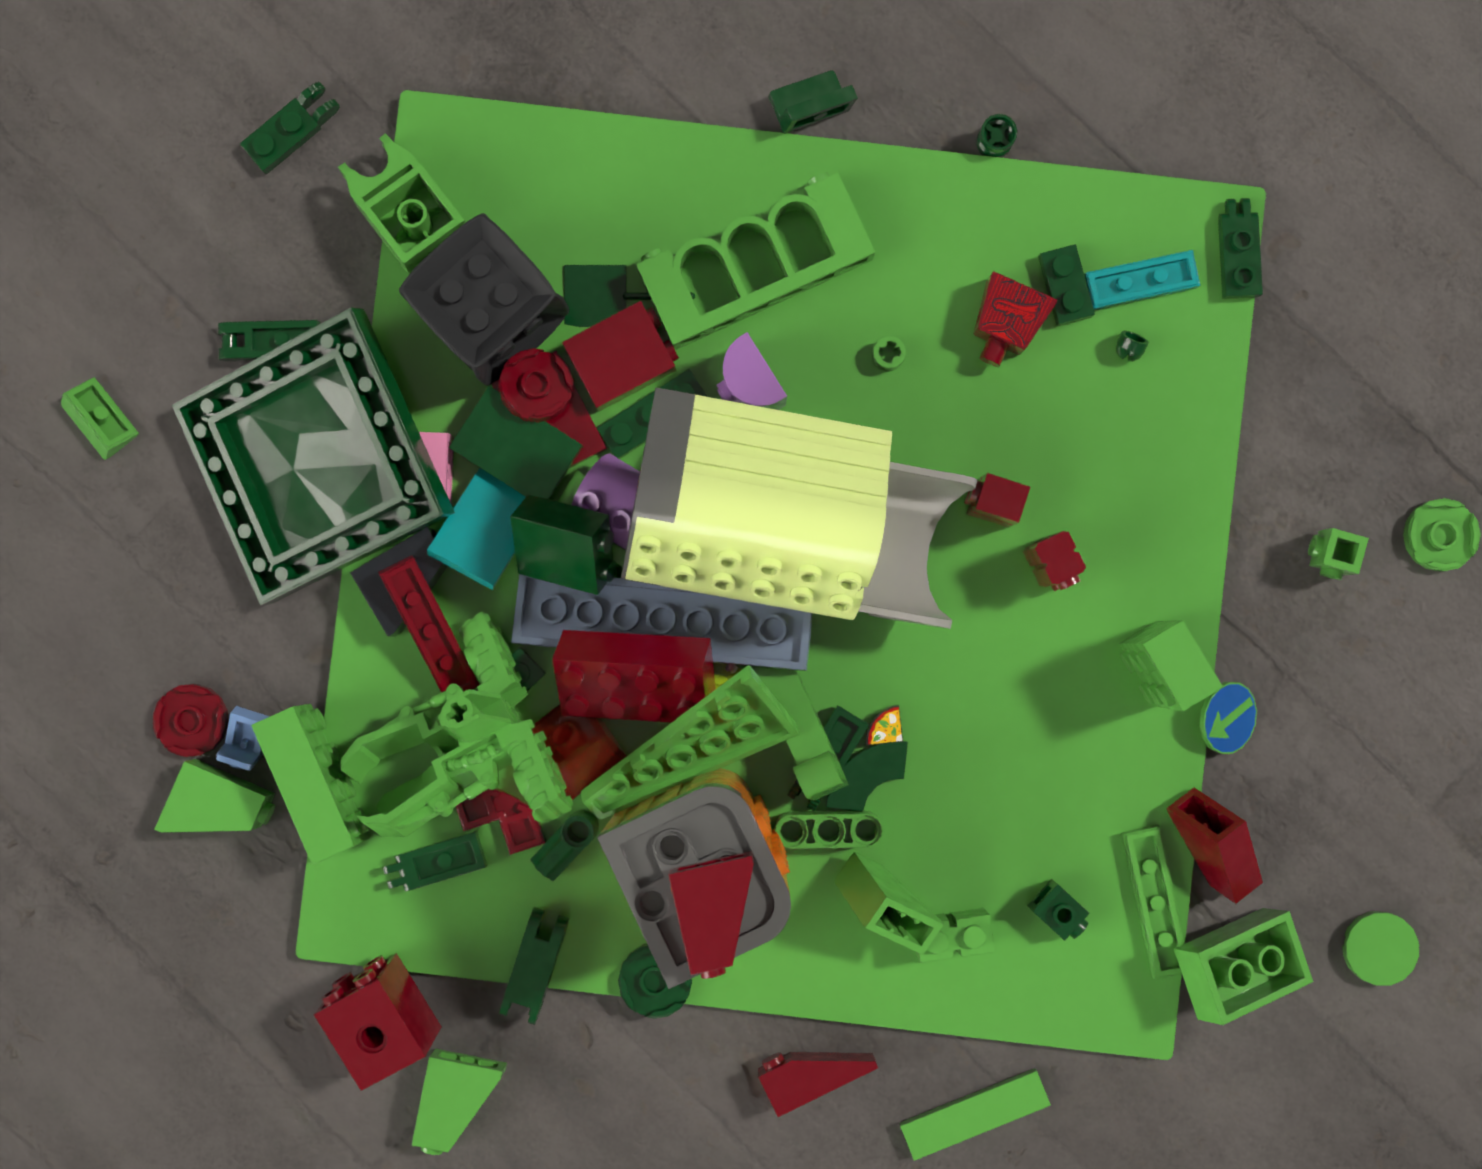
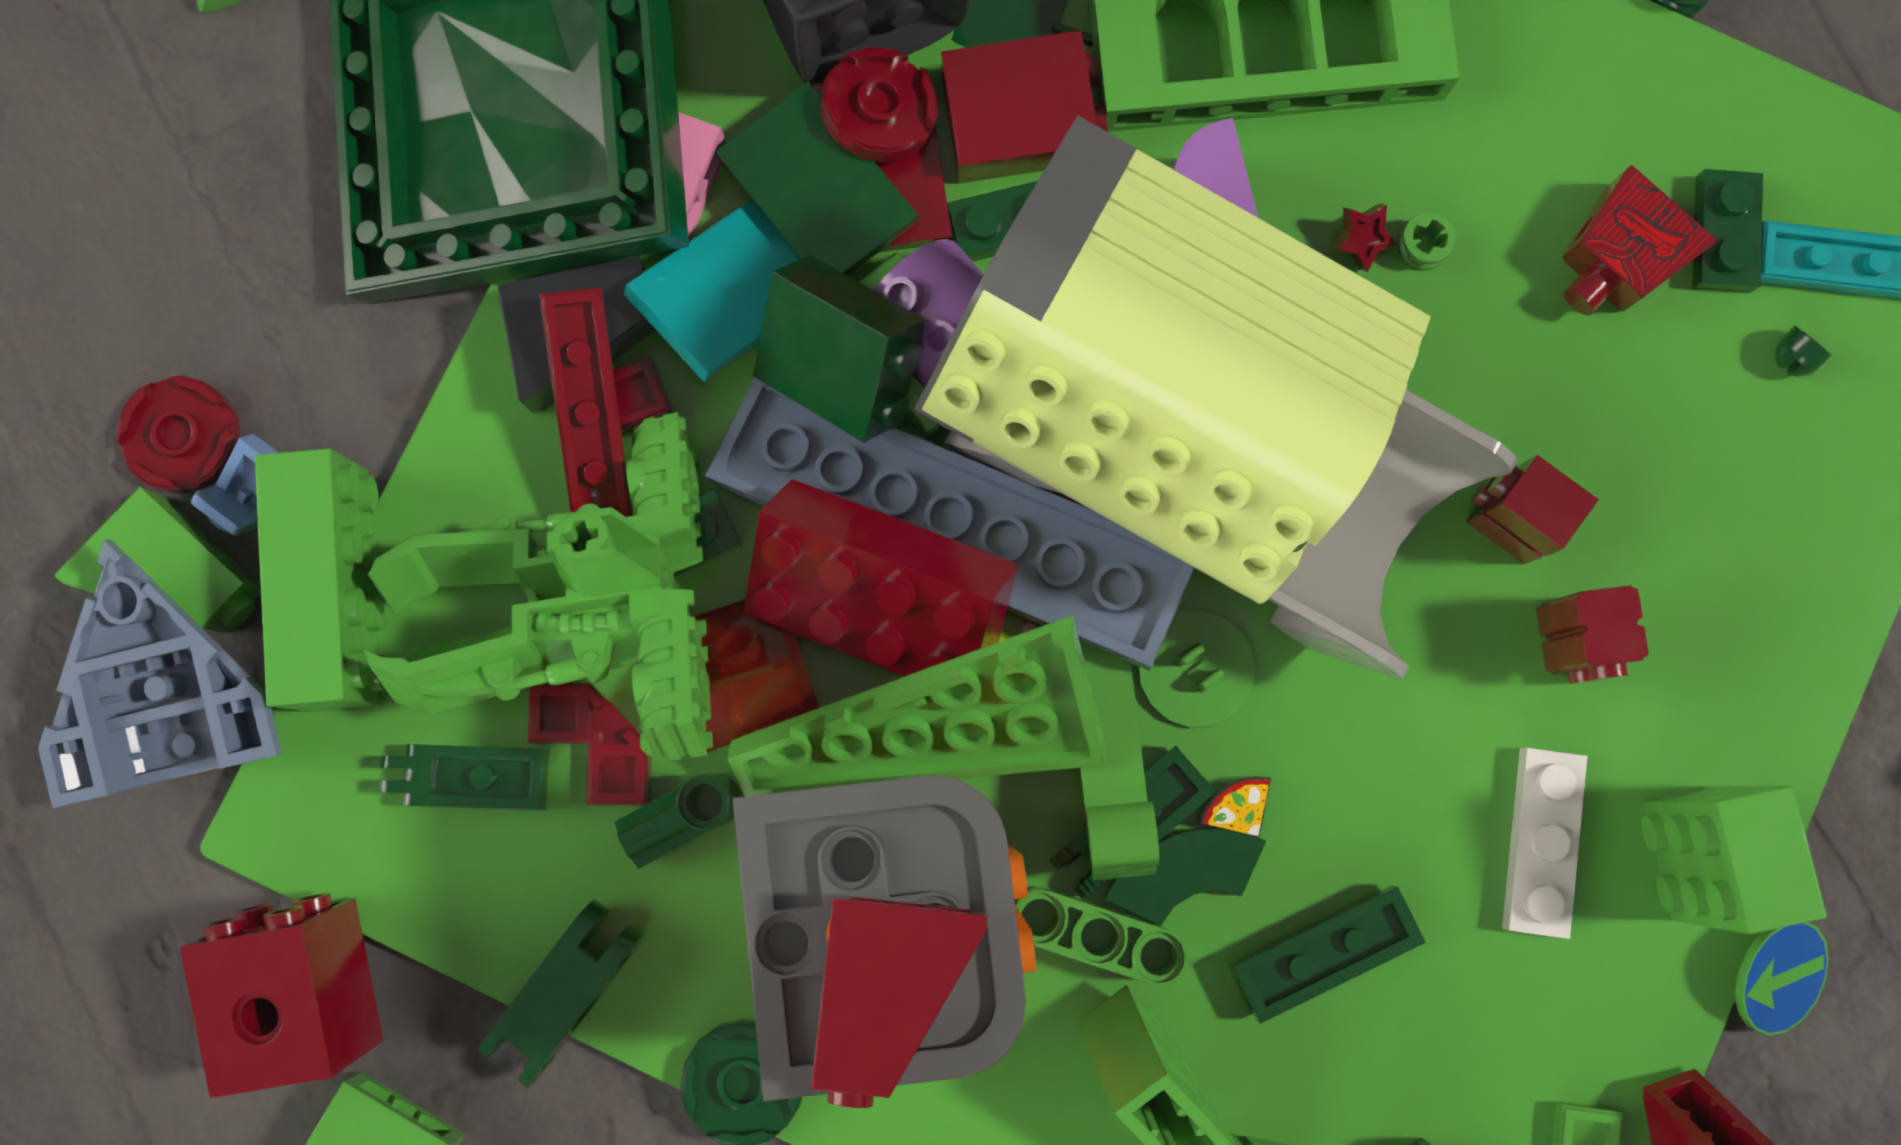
camera: 10 degrees right, 5 degrees down
none -> sand blue wedge [38,540,283,808]
none -> dark red tile [613,356,674,435]
none -> bright green piece [1138,610,1256,729]
none -> dark green plate [1229,885,1426,1024]
none -> dark red piece [1331,203,1397,272]
none -> white plate [1502,748,1588,939]

